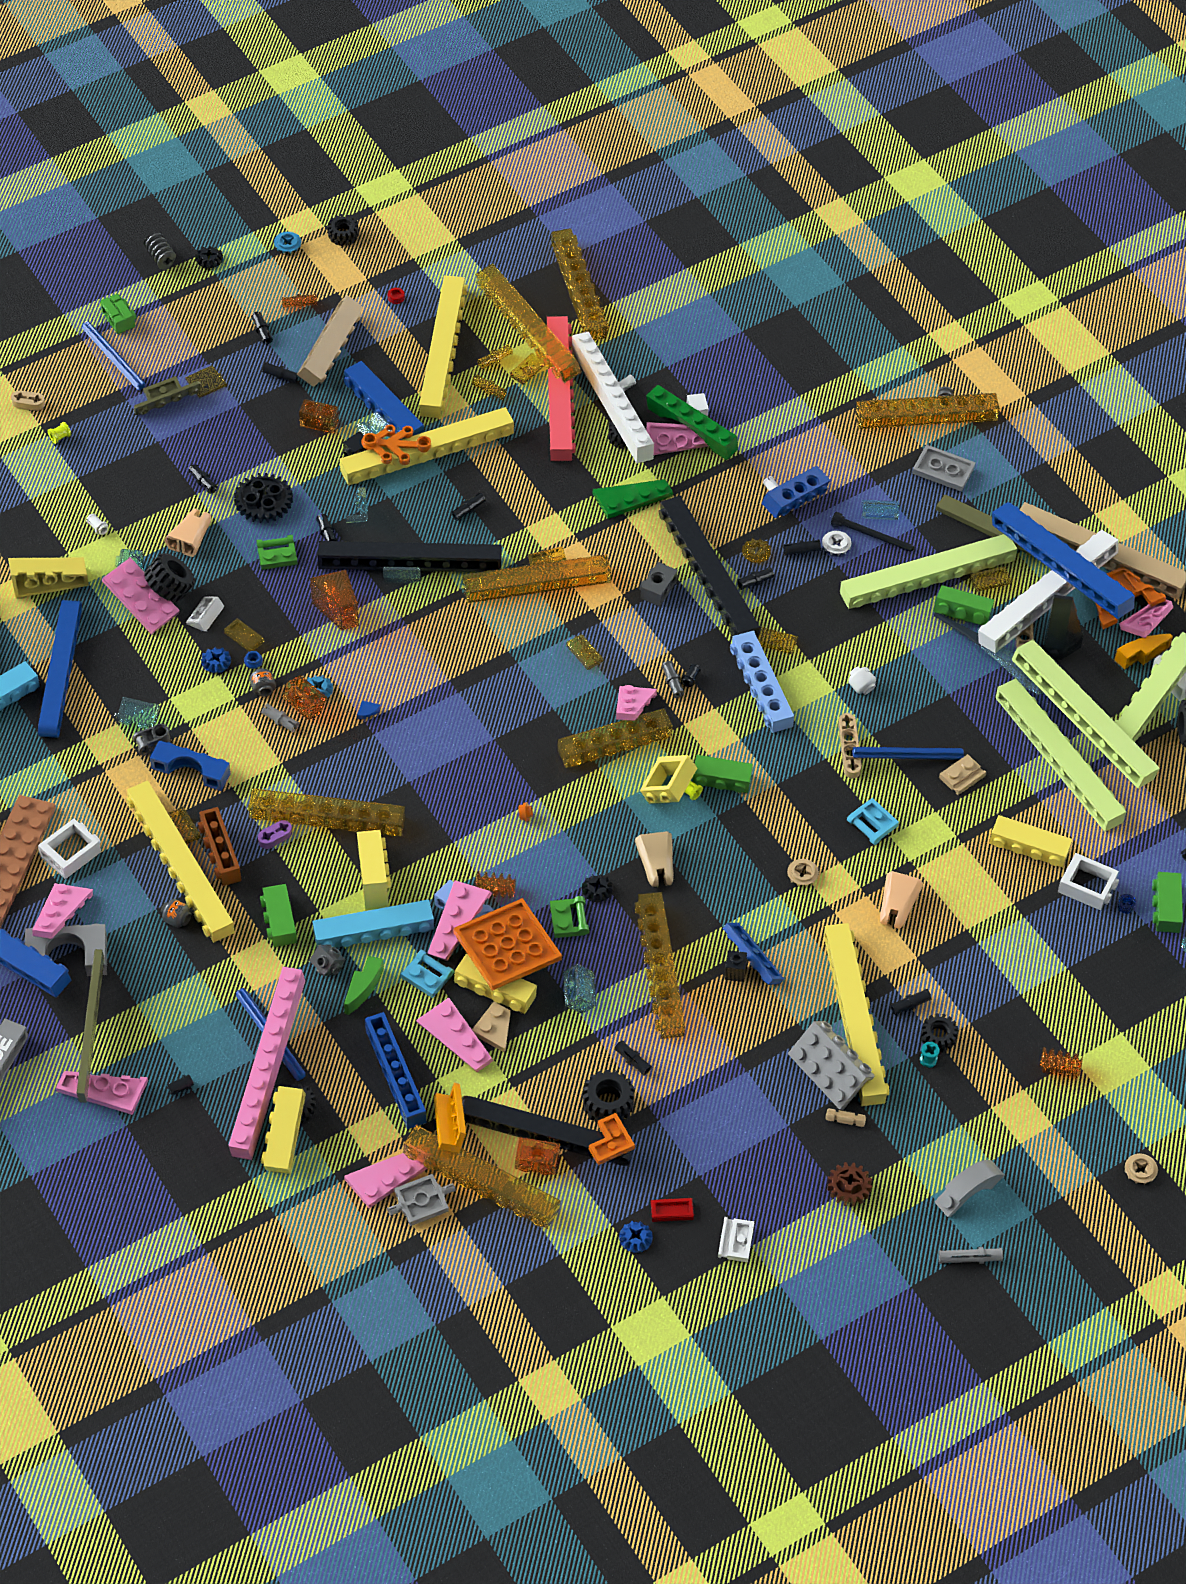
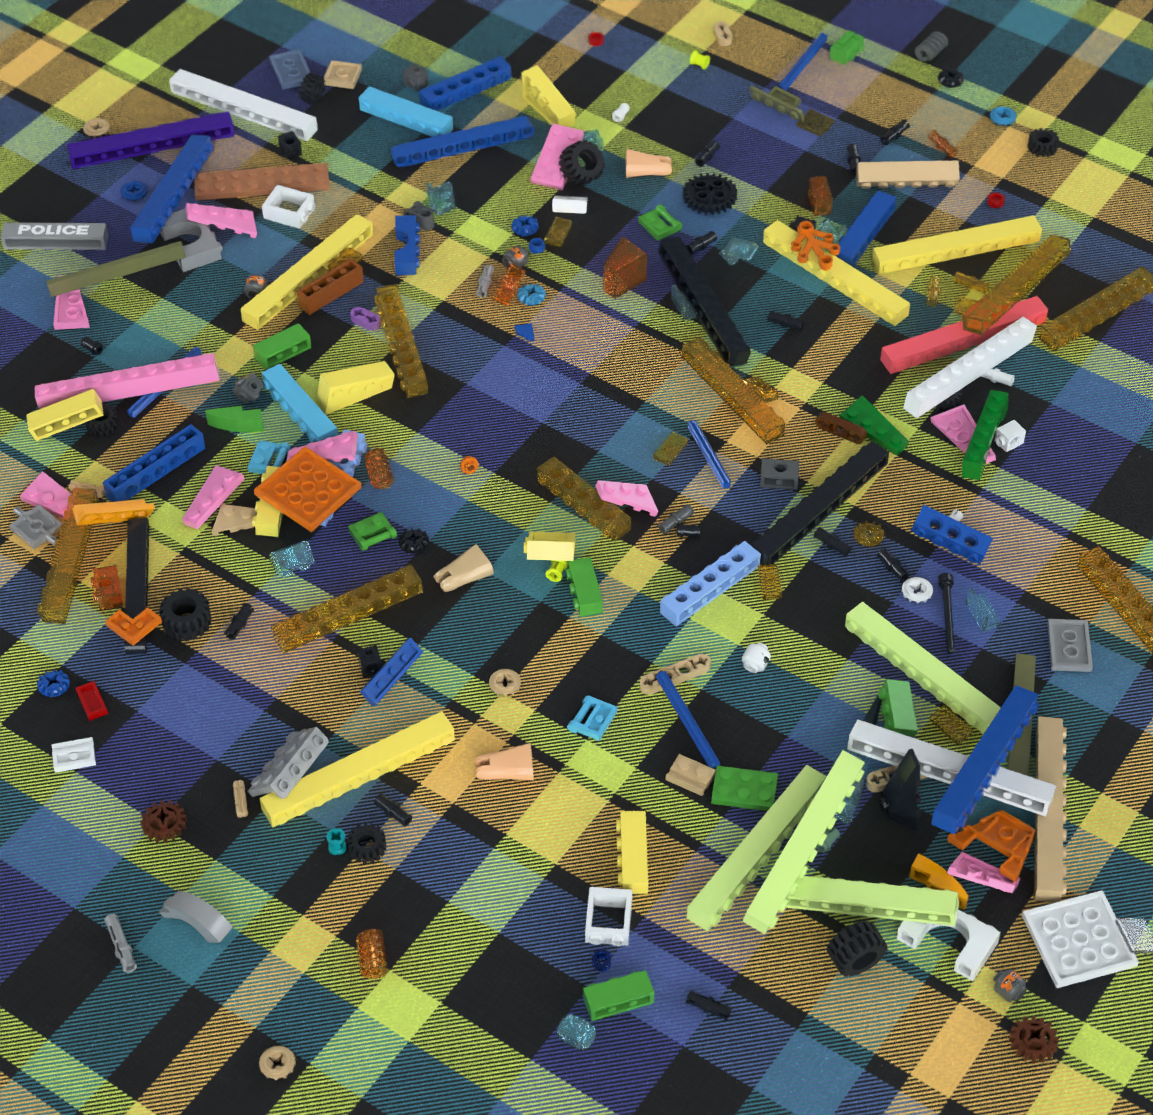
camera: 70 degrees right, 5 degrees down
none -> tan axle [69,480,105,498]
none -> blue axle [687,420,731,489]
none -> bright green plate [711,765,778,811]
none -> reddish brown beam [815,412,867,444]

